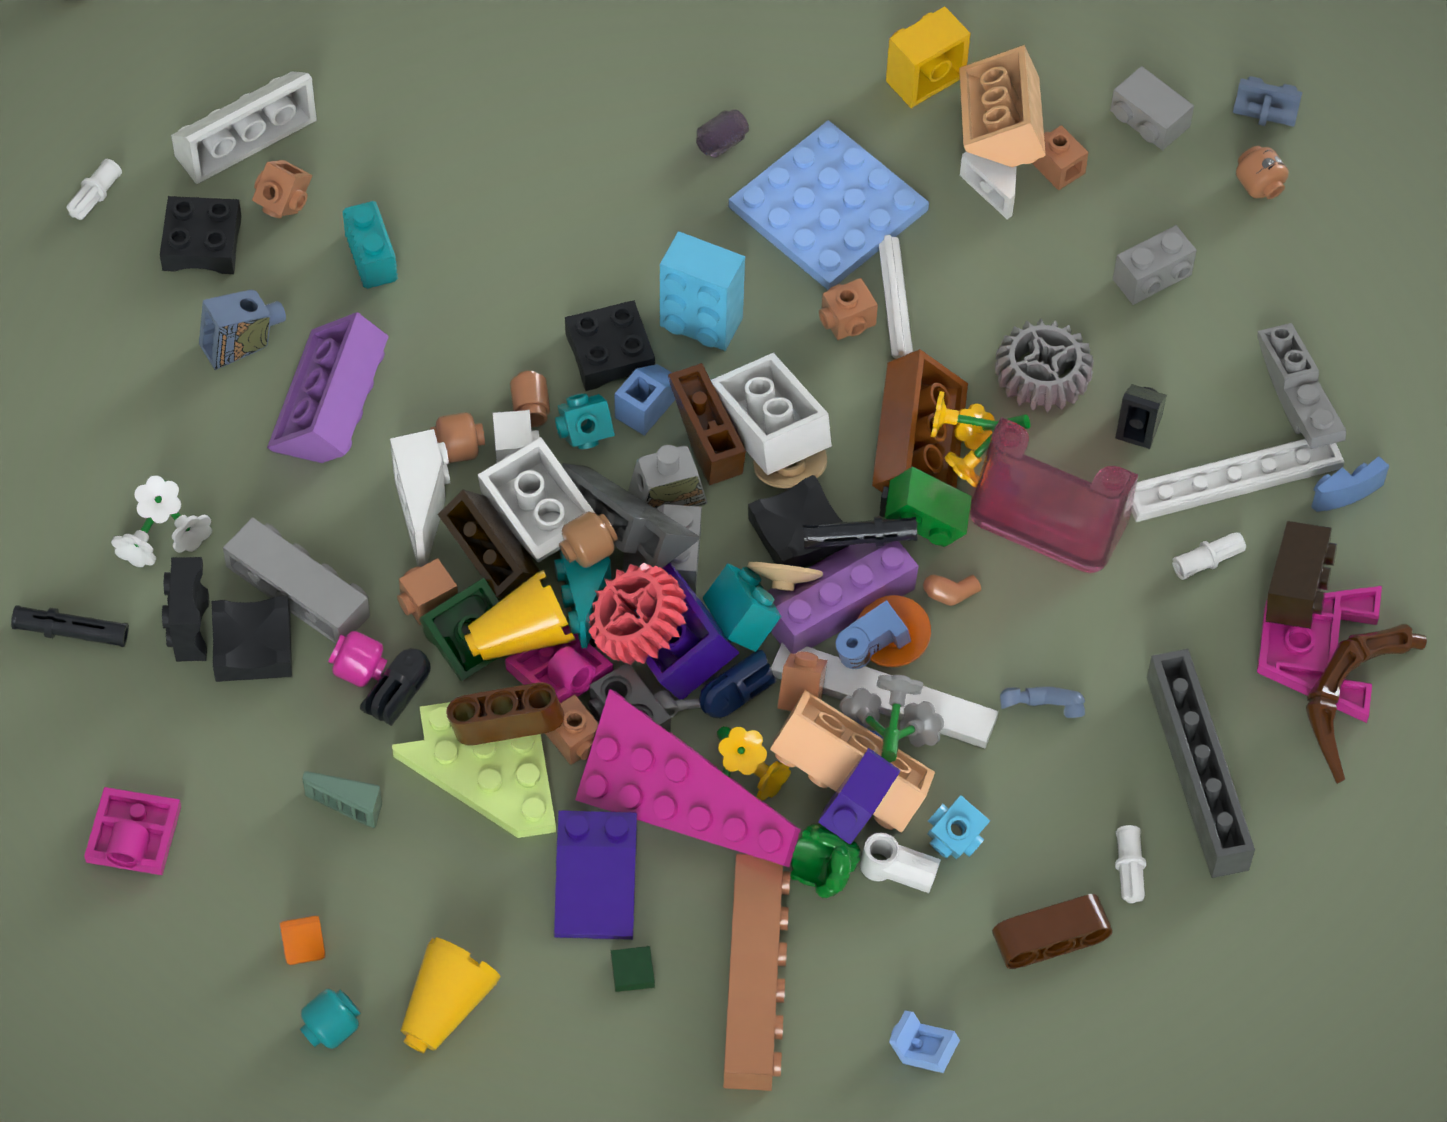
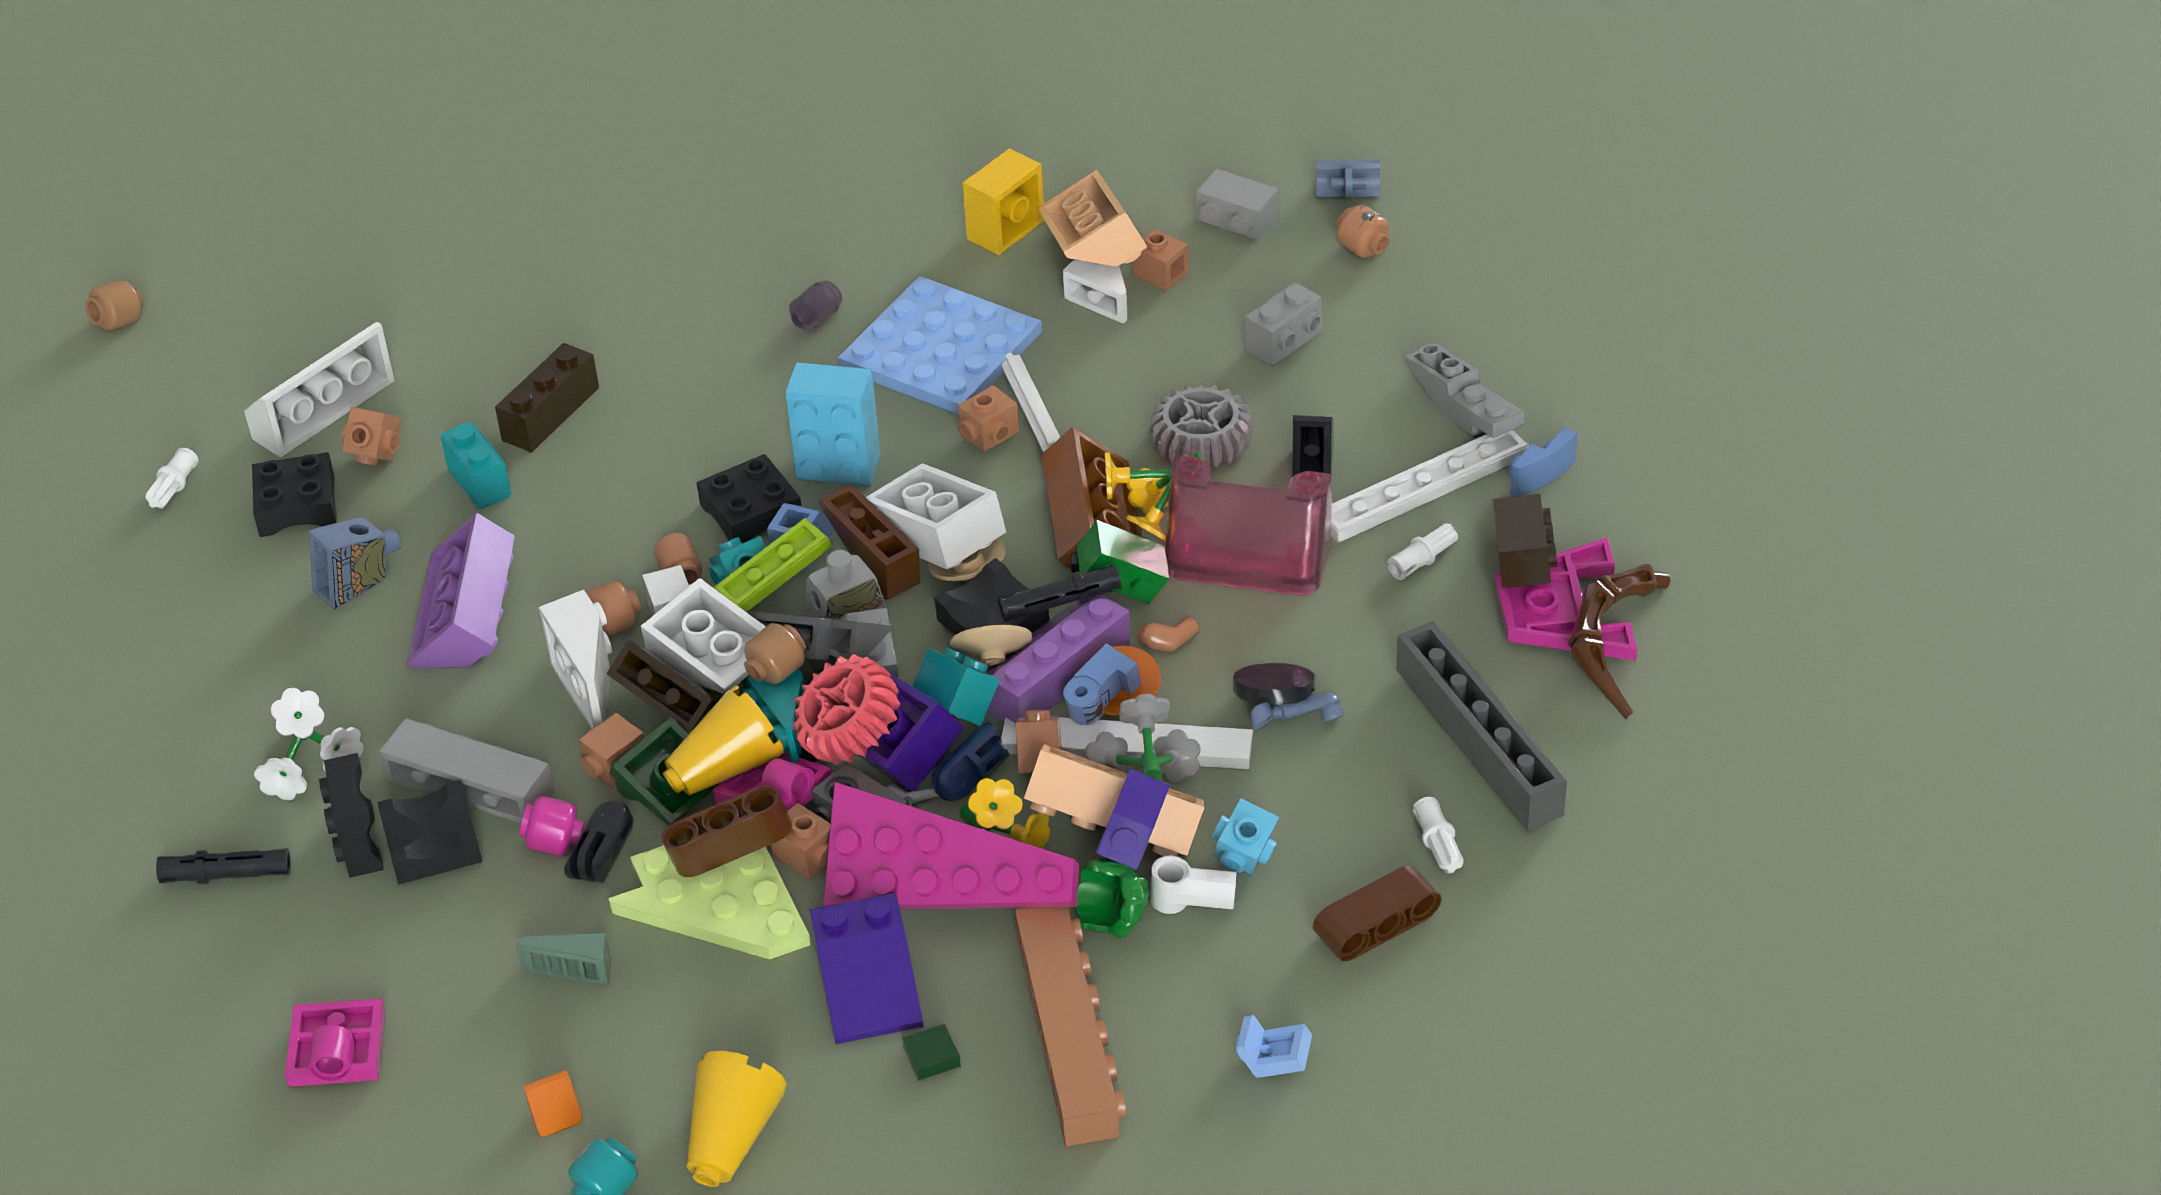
camera: 10 degrees left, 15 degrees down
none -> dark brown brick [495,343,599,453]
none -> lime tile [713,518,832,612]
none -> black tile [1233,663,1315,705]

